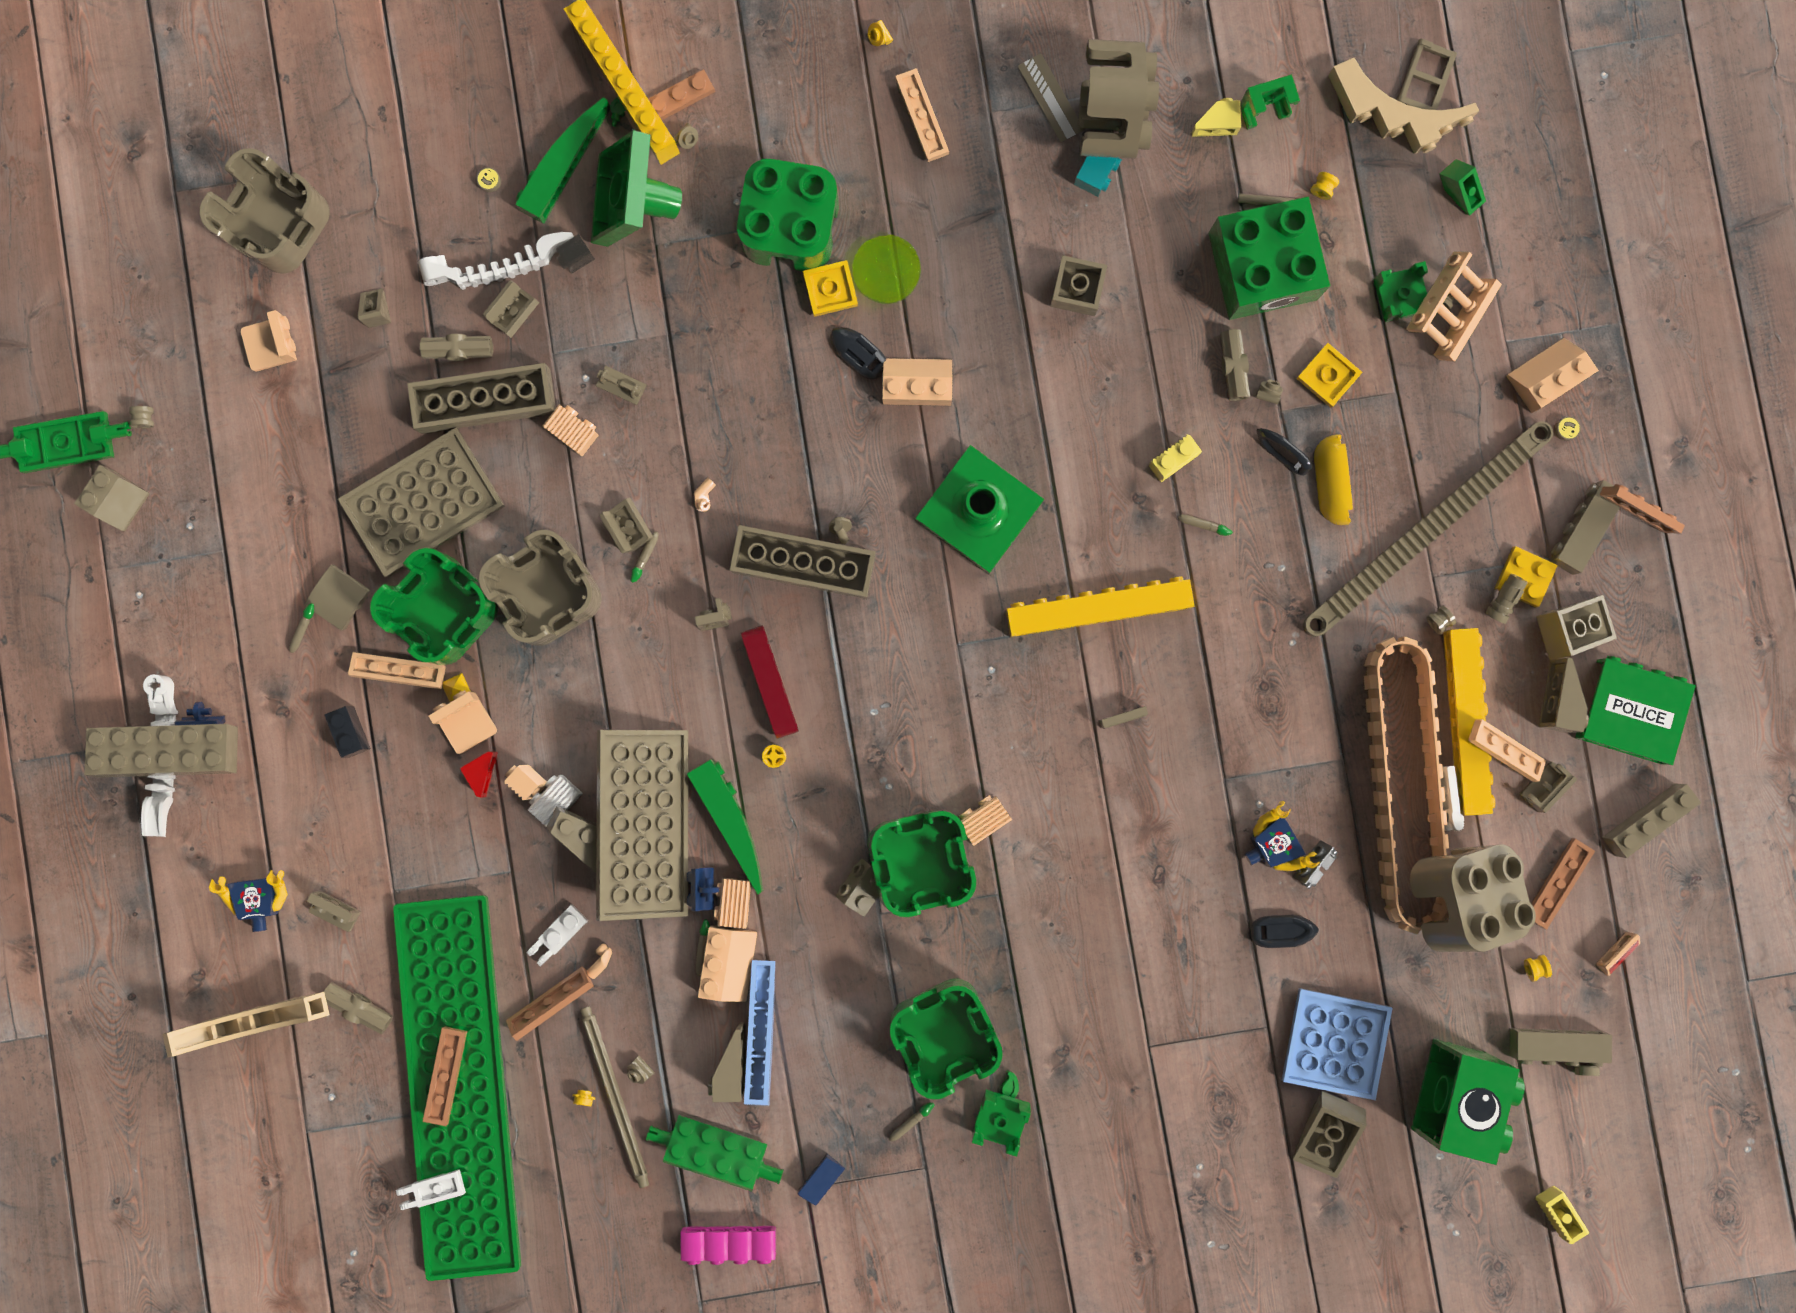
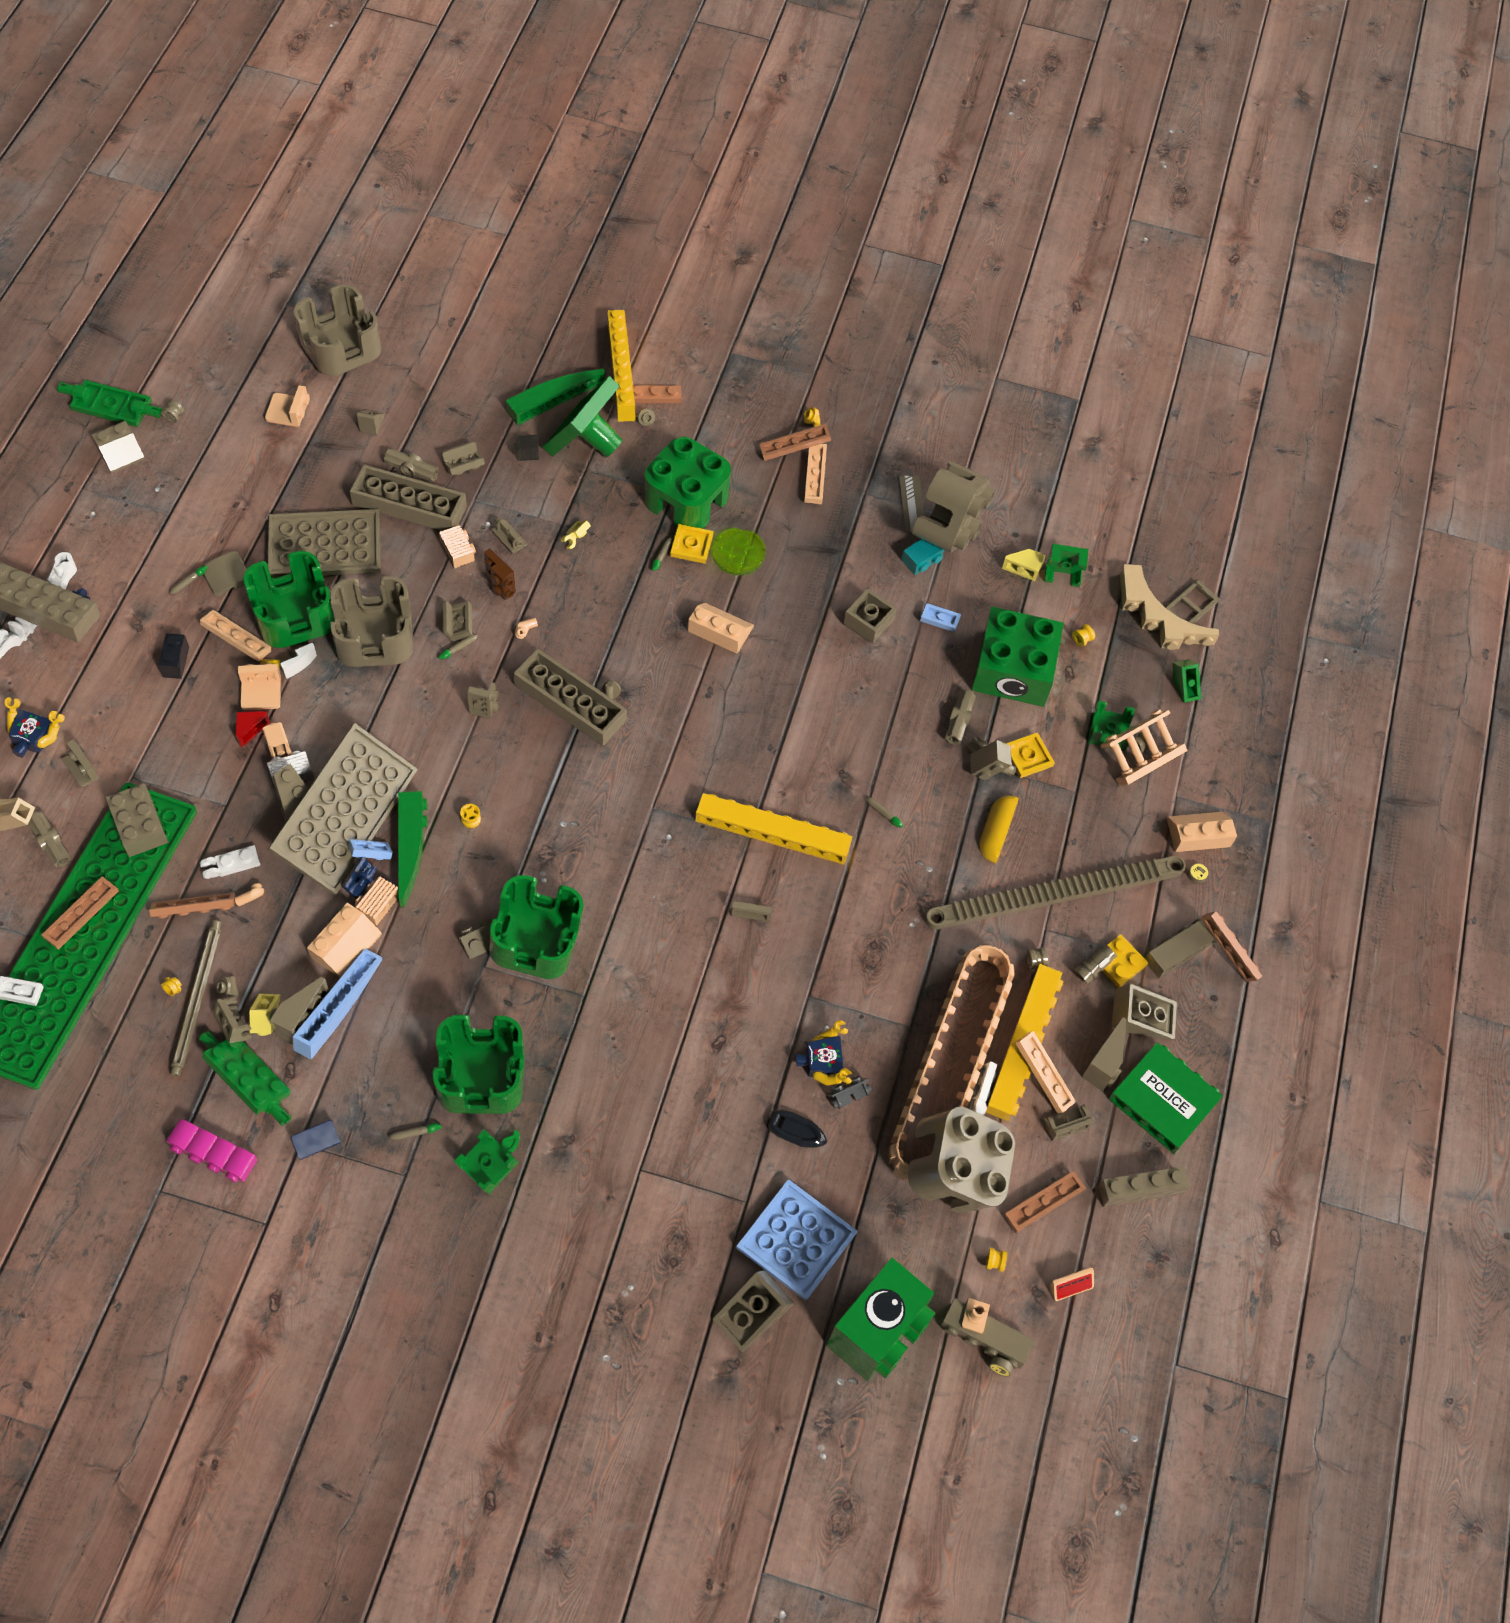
camera: 20 degrees right, 25 degrees down
white piece [418,232,578,290] -> none
tile [477,167,501,192] -> none
dark red beam [741,625,799,739] -> none
black piece [832,327,886,379] -> none
green piece [915,445,1044,575] -> none
light nougat brick [959,795,1012,846] -> none
light yellow brick [1149,435,1202,482] -> none
black piece [1257,428,1312,476] -> none
light yellow brick [1535,1186,1589,1244] -> none
none -> dark tan brick [106,783,169,857]
none -> dark tan hinge [213,998,252,1044]
none -> light yellow slope [250,994,280,1036]
none -> white slope [280,643,317,679]
none -> light blue plate [348,839,393,860]
none -> reddish brown plate [484,548,516,600]
none -> light yellow plate [561,520,591,549]
none -> dark tan piece [651,538,673,571]
none -> nougat plate [760,424,831,461]
none -> light blue plate [920,603,961,632]
none -> light nougat bracket [961,1298,990,1334]
none -> dark tan brick [970,740,1016,780]

